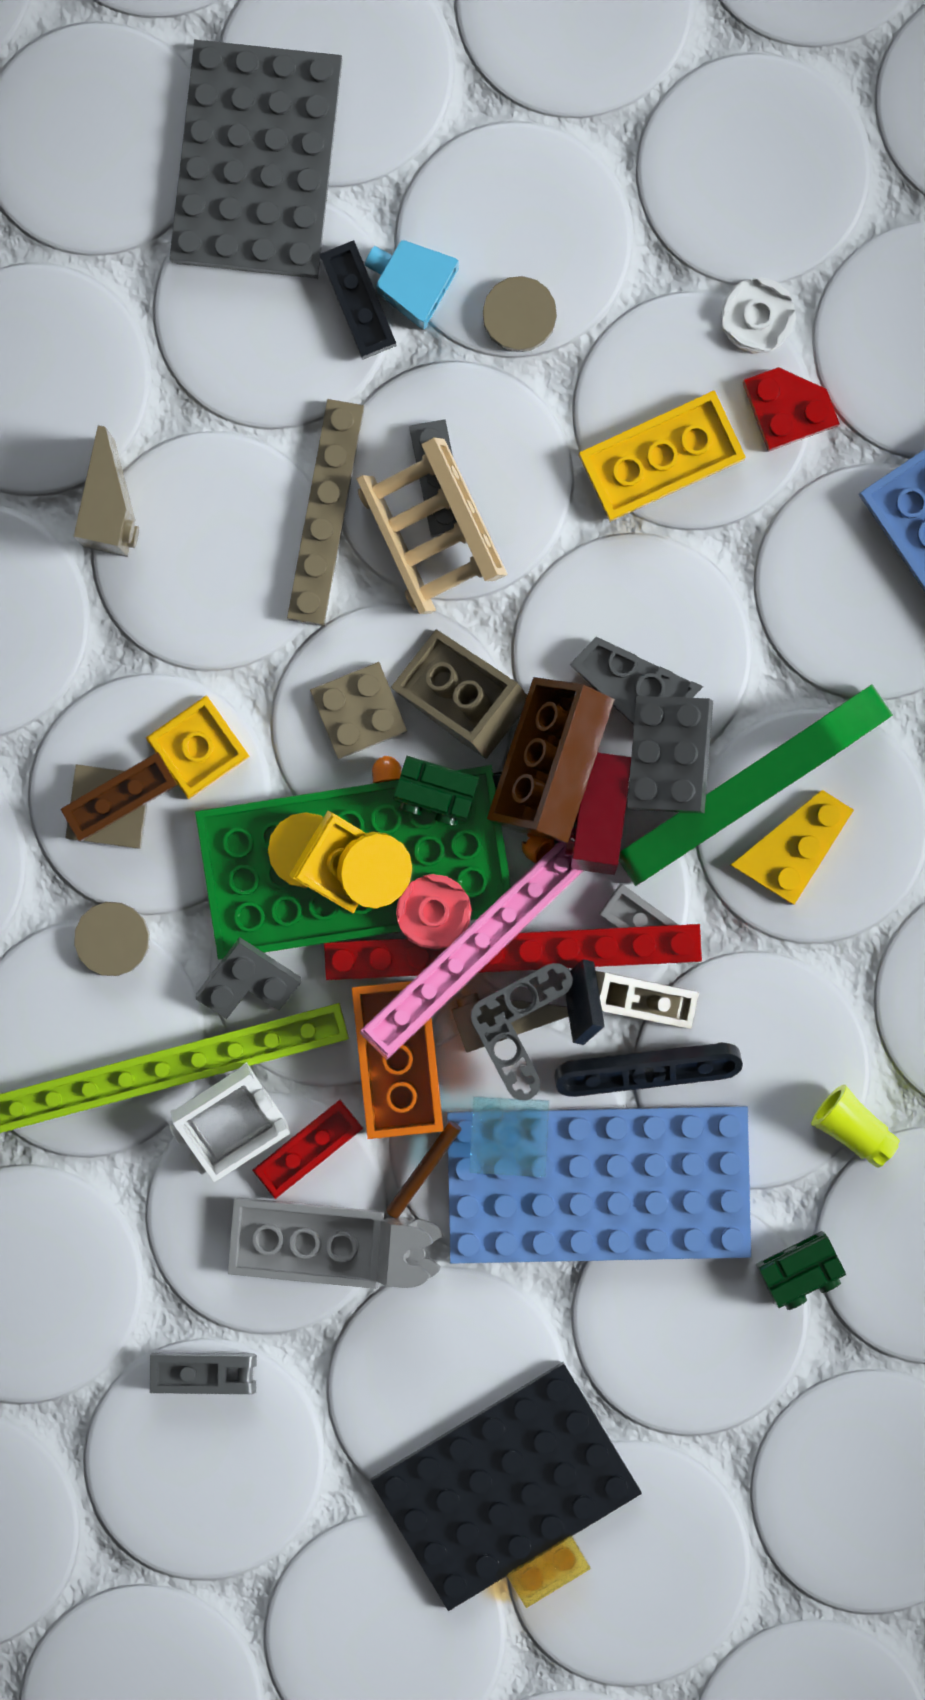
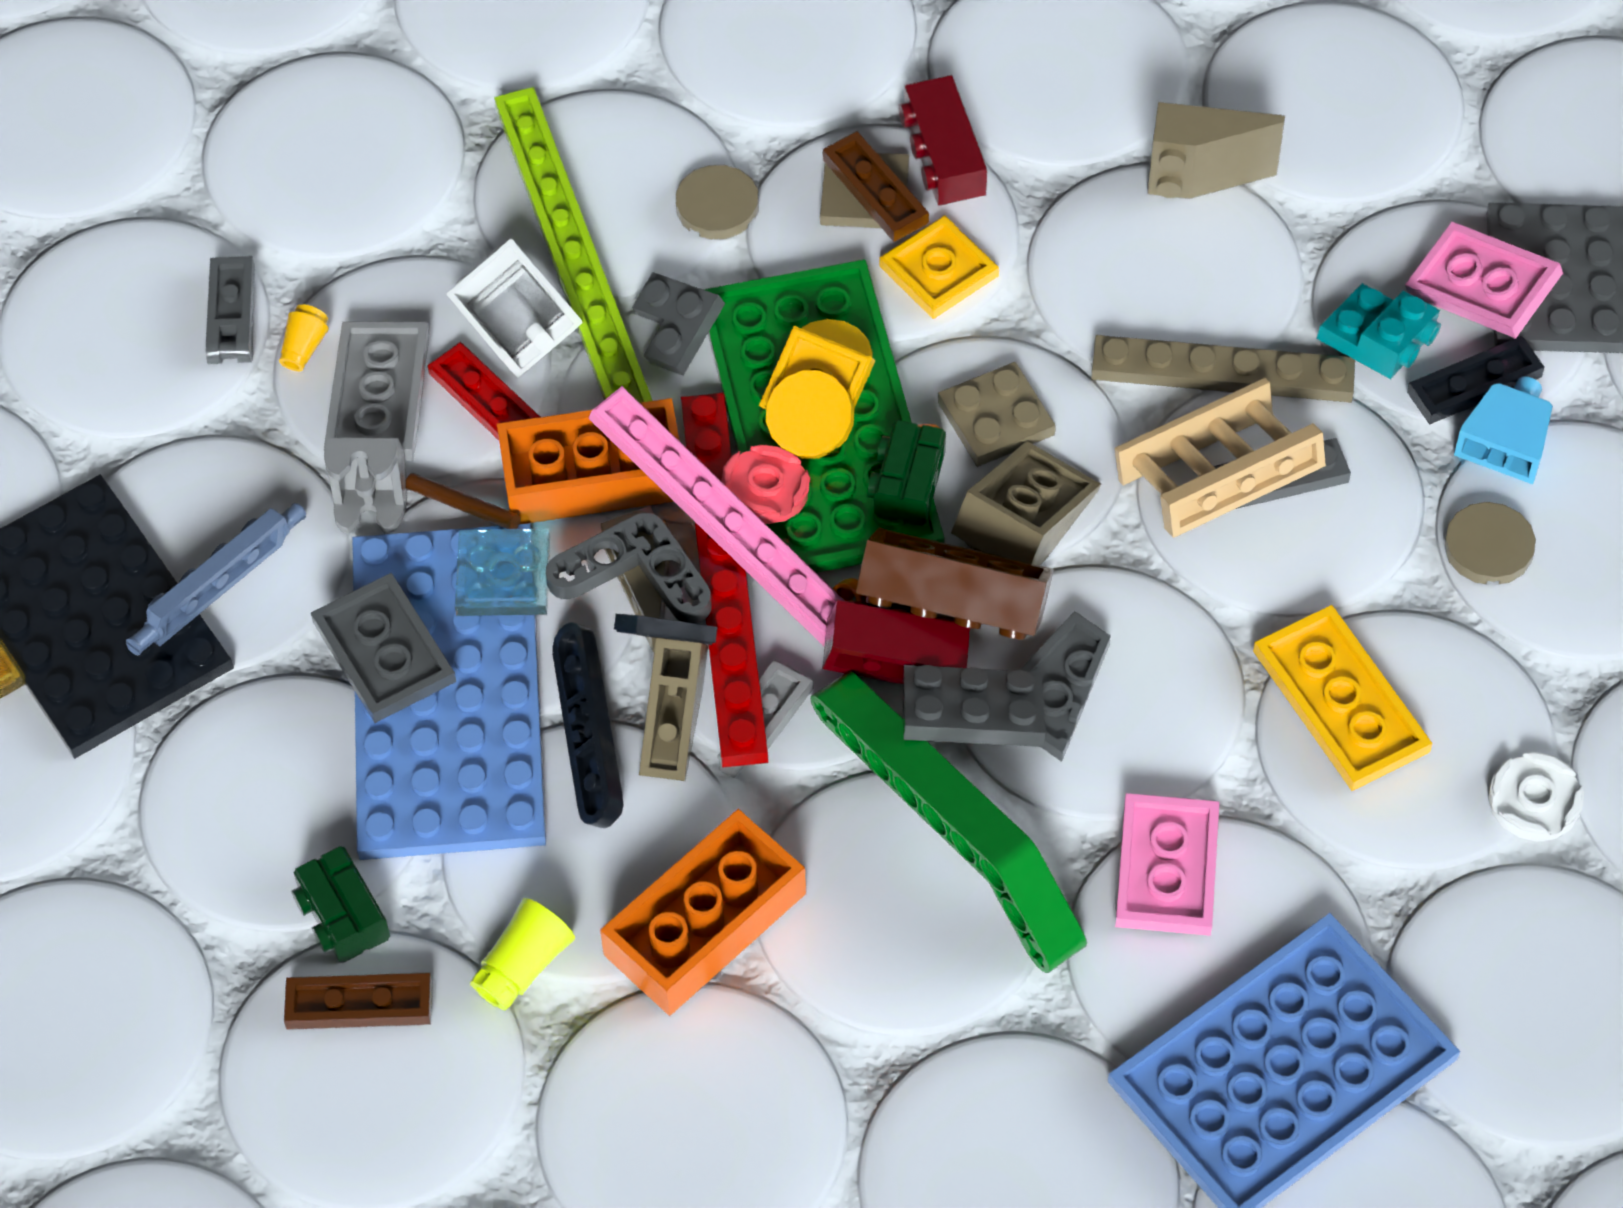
camera: 85 degrees right, 30 degrees down
yellow wing [730,790,854,905] -> none
red plate [742,367,840,452] -> none
none -> sand blue plate [126,503,306,655]
none -> yellow cone [279,304,329,372]
none -> reddish brown plate [284,973,432,1030]
none -> dark grey plate [310,573,456,723]
none -> orange brick [600,809,806,1016]
none -> dark red brick [898,75,987,206]
none -> bright pink plate [1115,793,1220,936]
none -> teal plate [1316,283,1441,380]
none -> bright pink plate [1405,222,1563,338]

